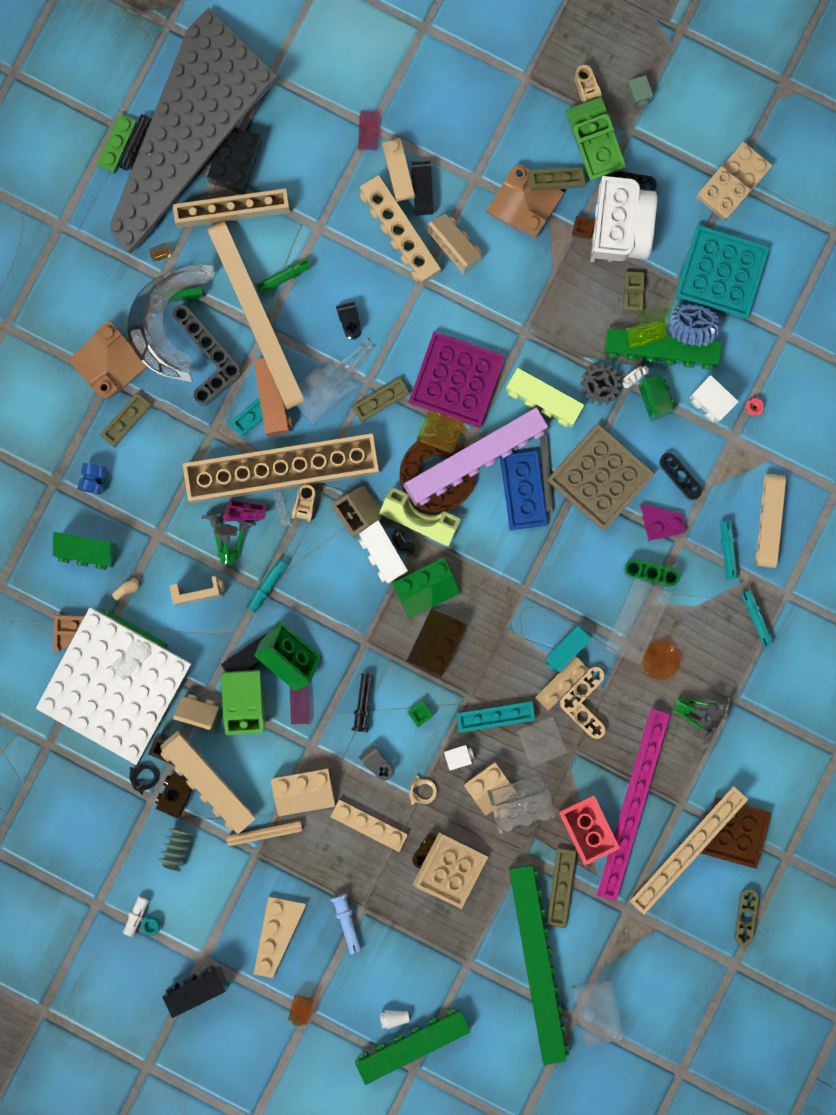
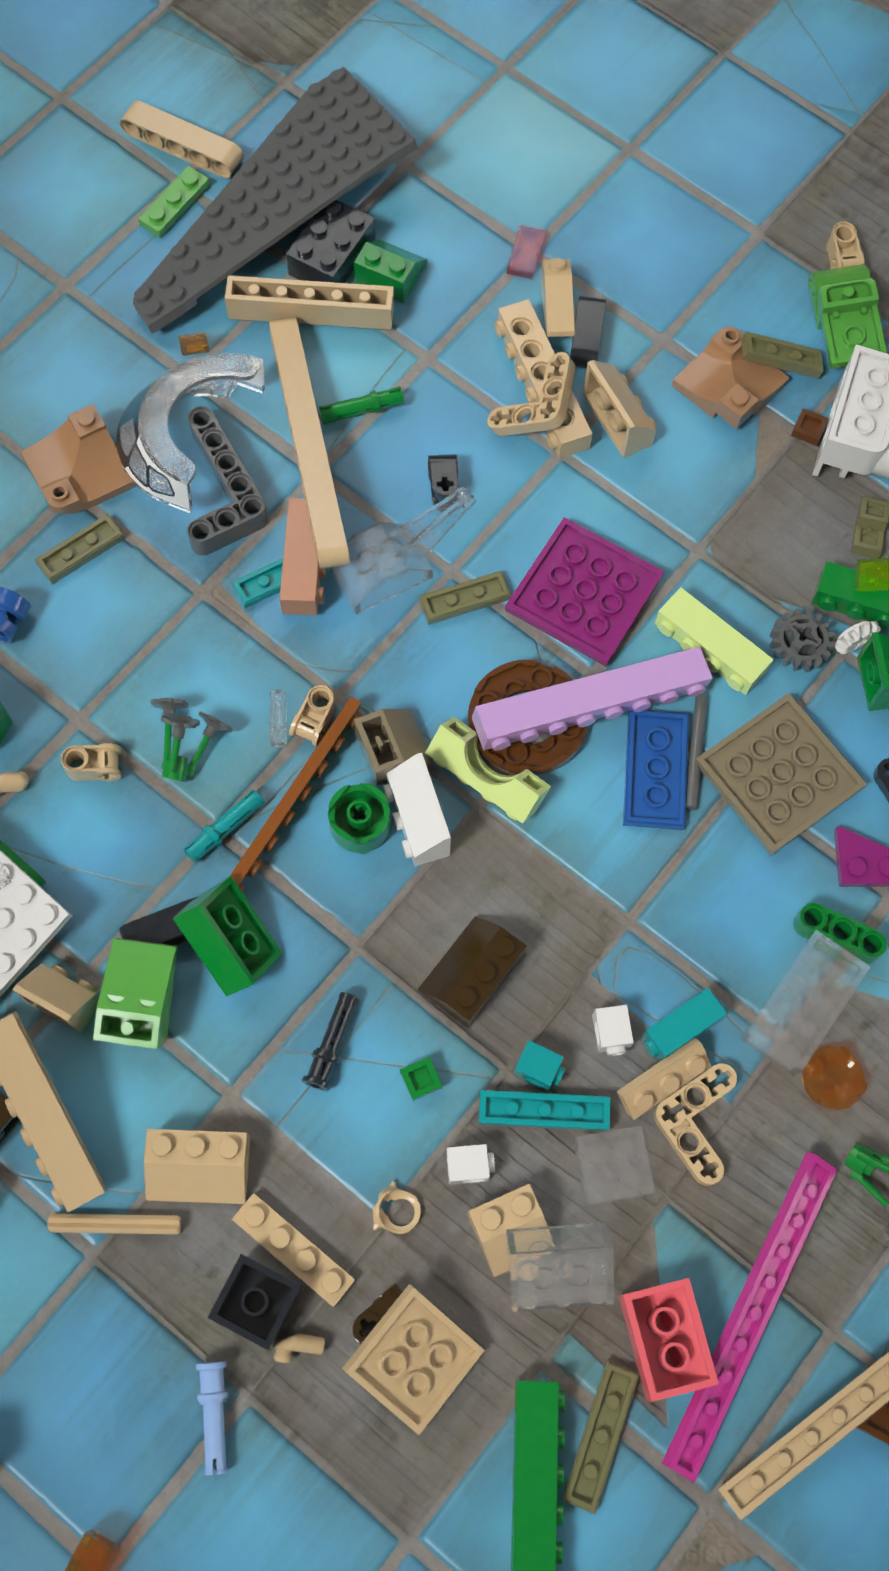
camera: 10 degrees right, 15 degrees down
black pin [118,114,151,171] -> none
green tile [163,287,204,303] -> none
tan panel [169,576,225,606] -> none
tan brick [182,433,379,504] -> none
magenta wing [223,499,267,522] -> none
tan wing [254,896,307,978] -> none
clear pink tile [289,685,311,725] -> none
dark grey piece [359,745,393,781] -> none
black arm [392,529,416,553] -> none
green slope [392,558,460,618] -> none
clear yellow plate [417,410,464,453] -> none
none -> tan piece [61,743,122,782]
none -> tan beam [119,100,244,178]
none -> black brick [208,1254,304,1351]
none -> dark orange plate [231,696,362,893]
none -> tan arm [274,1334,325,1363]
none -> green brick [328,783,391,854]
none -> green slope [354,240,427,303]
none -> tan beam [487,352,575,436]
none -> teal brick [513,1040,566,1091]
none -> white brick [592,1005,634,1056]

